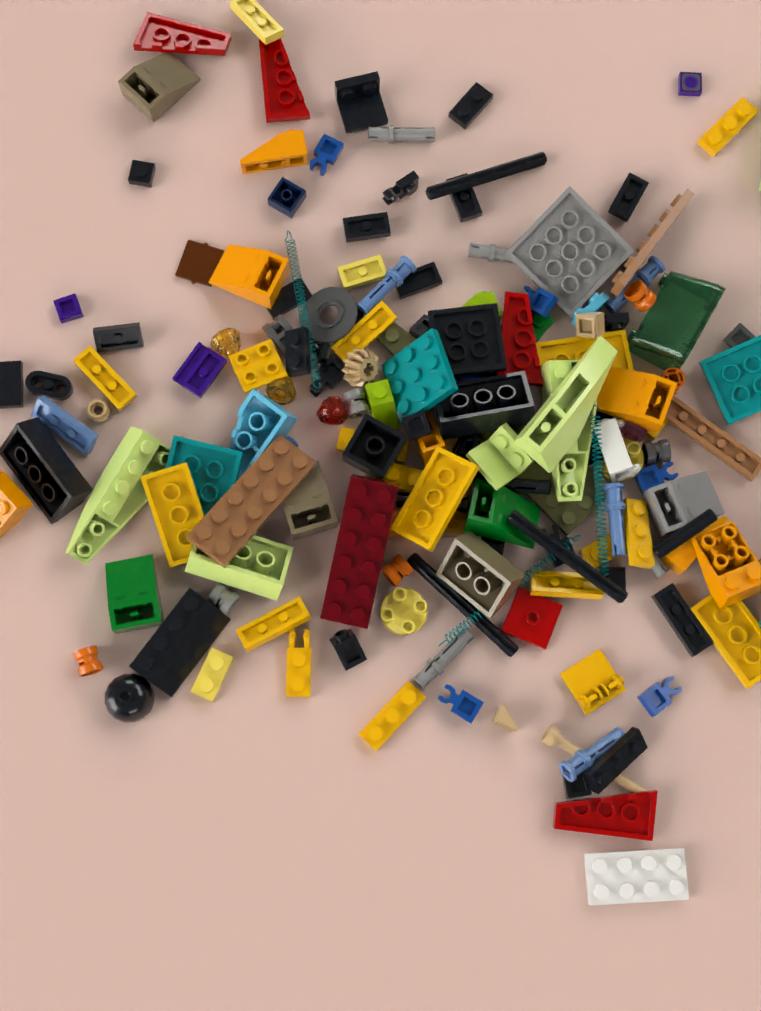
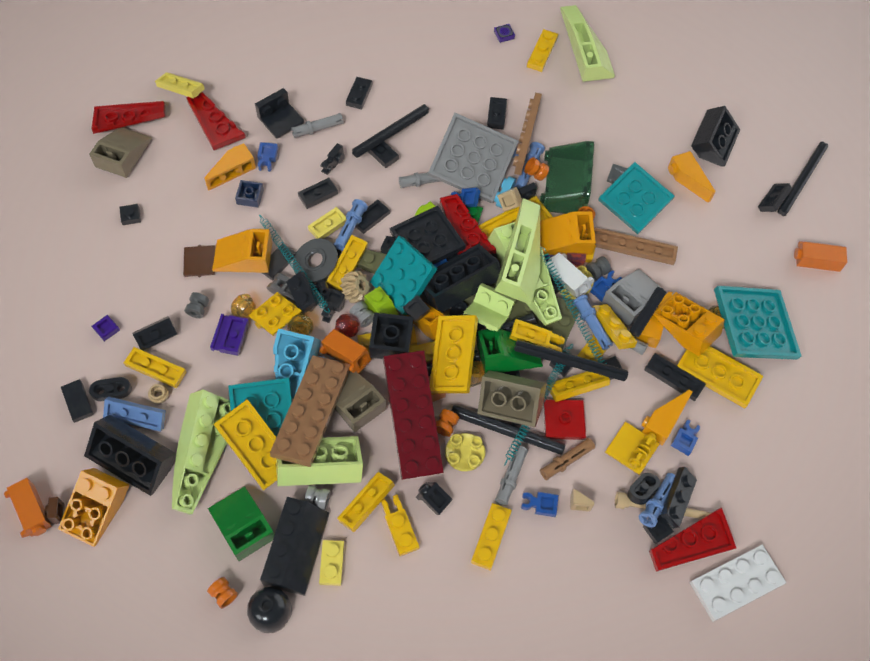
camera: 20 degrees left, 15 degrees down
none -> dark grey wheel [184,292,209,318]
none -> orange brick [319,329,372,373]
none -> yellow hinge [509,319,565,352]
none -> medium nougat pin [540,438,595,480]
none -> black plate [628,473,660,505]
none -> light orange slope [641,390,693,446]

